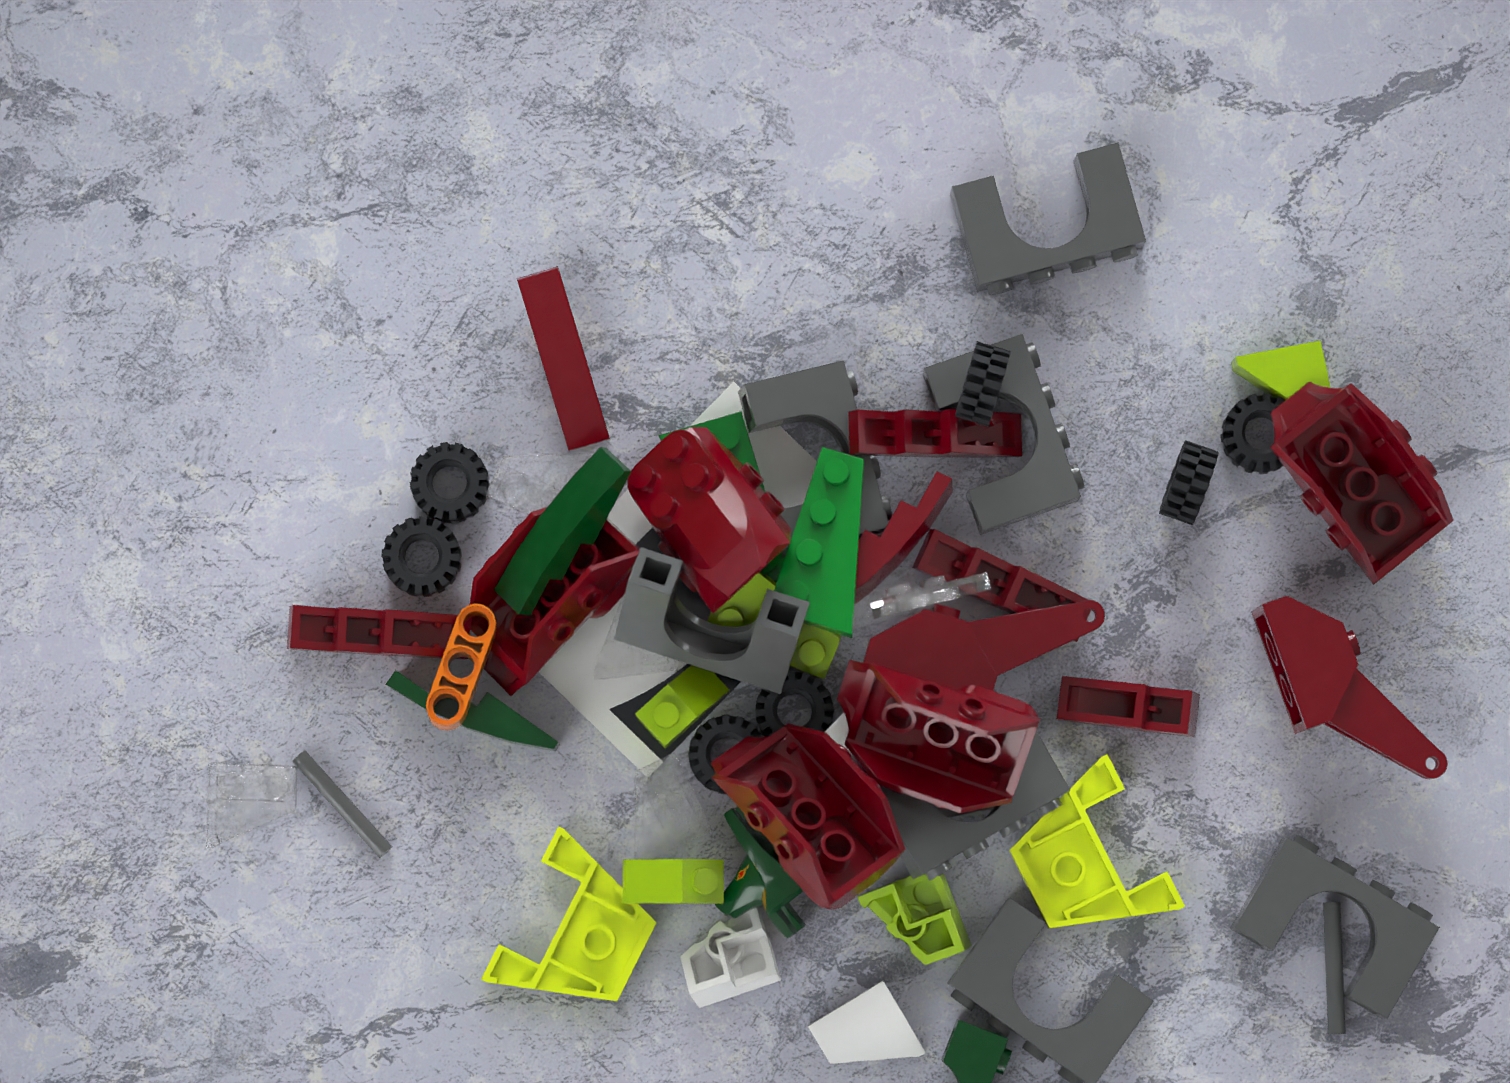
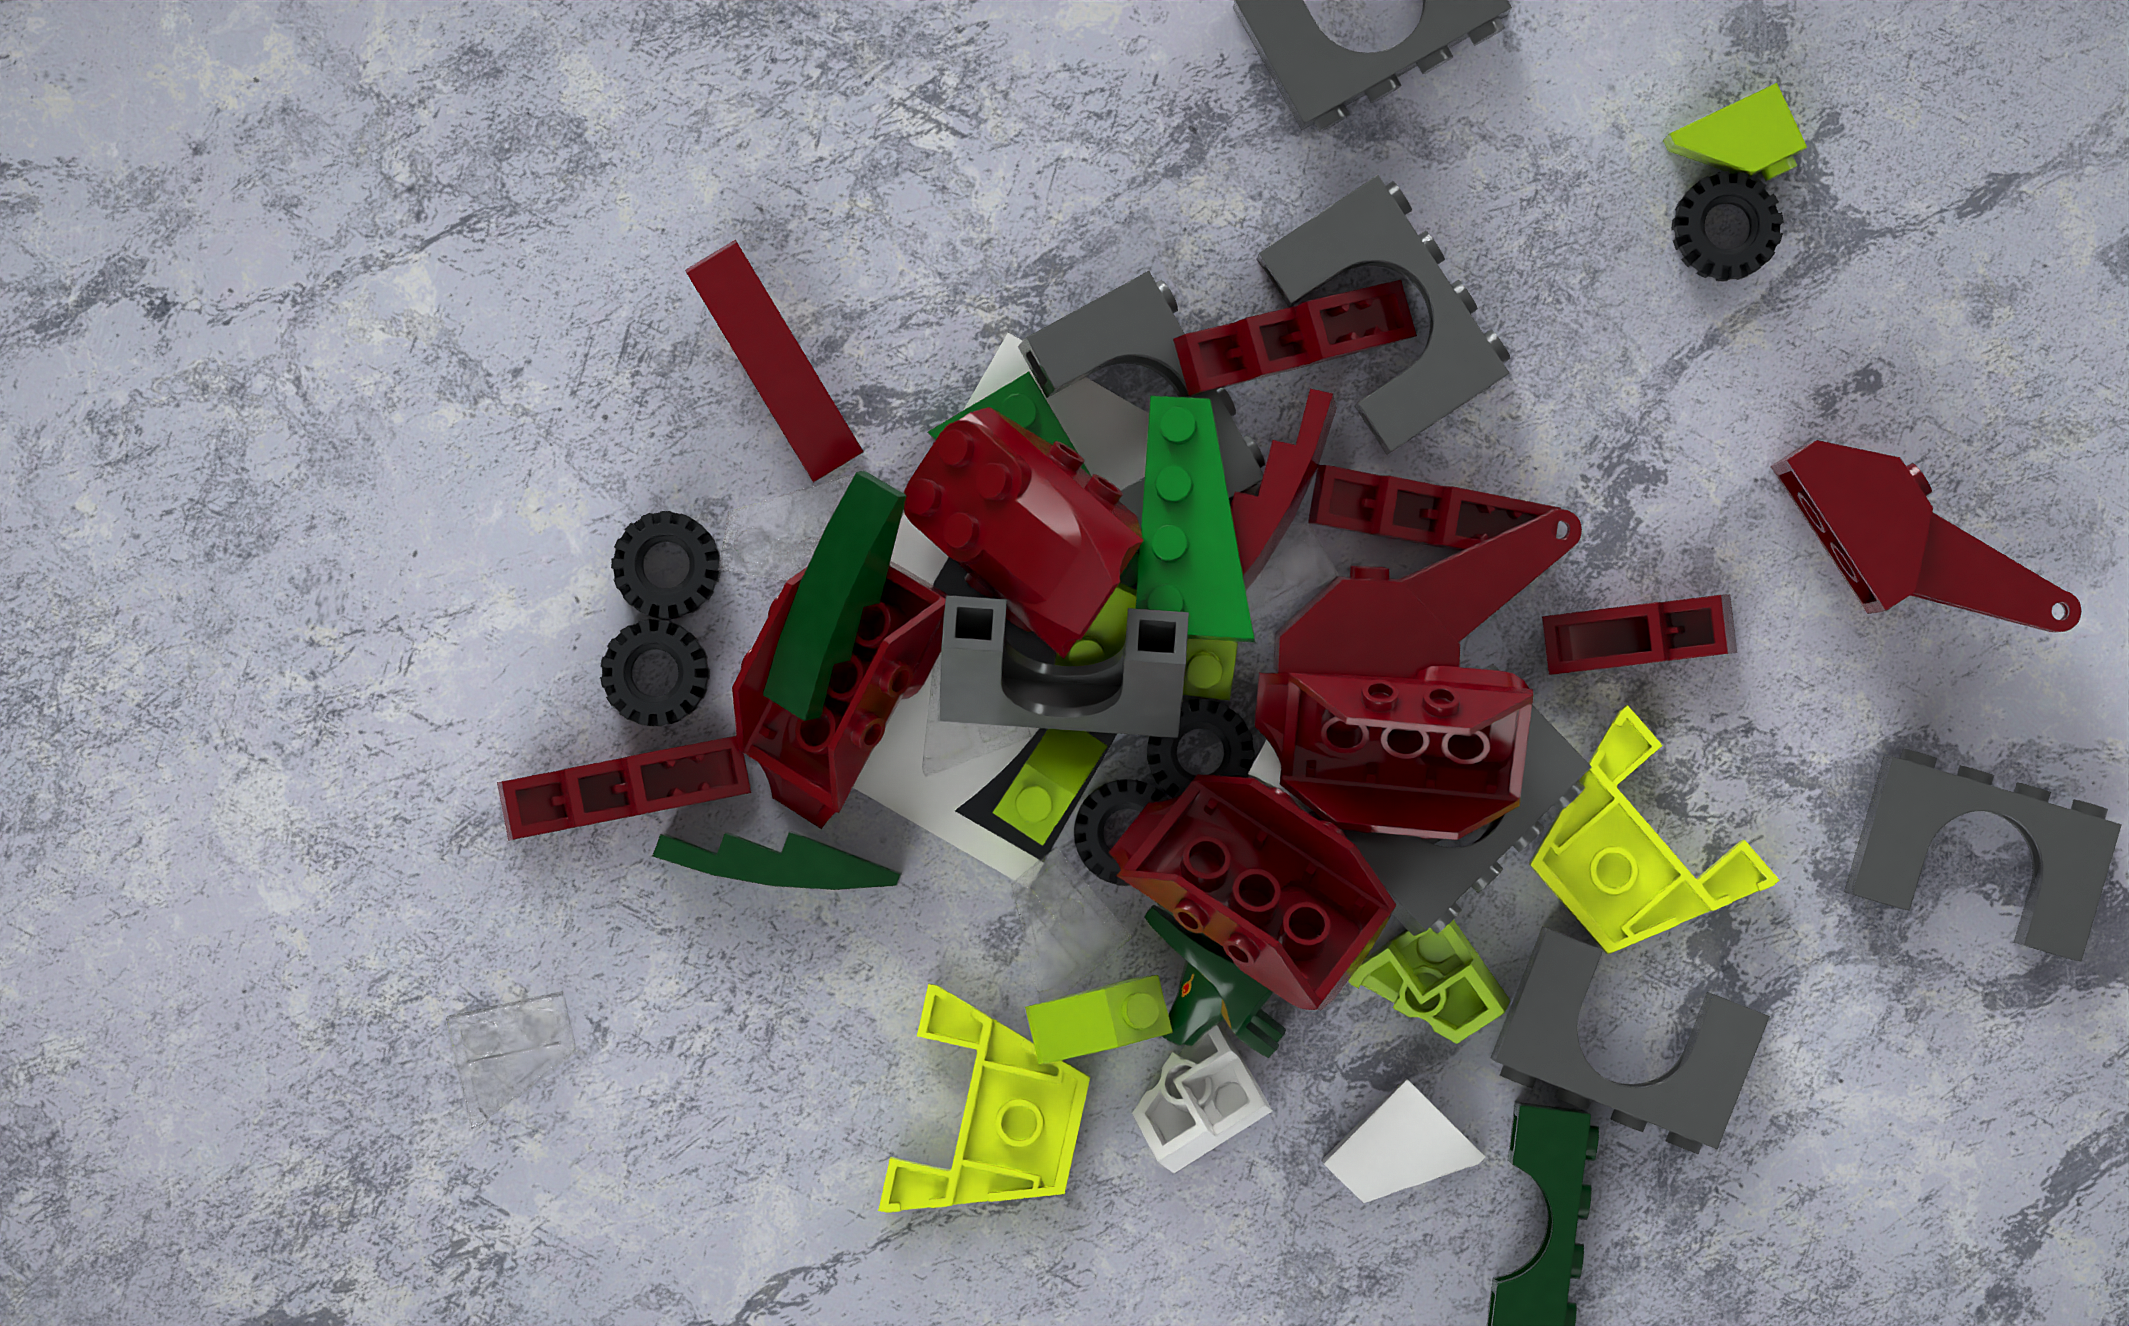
camera: 20 degrees left, 5 degrees up
dark grey bar [292,750,392,858] -> none
orange beam [426,604,497,731] -> none
clear wing [870,572,991,619] -> none
black tyre [955,341,1011,426] -> none
black tyre [1159,440,1219,525] -> none
dark red slope [1270,382,1454,585] -> none
dark grey bar [1323,902,1346,1034] -> none

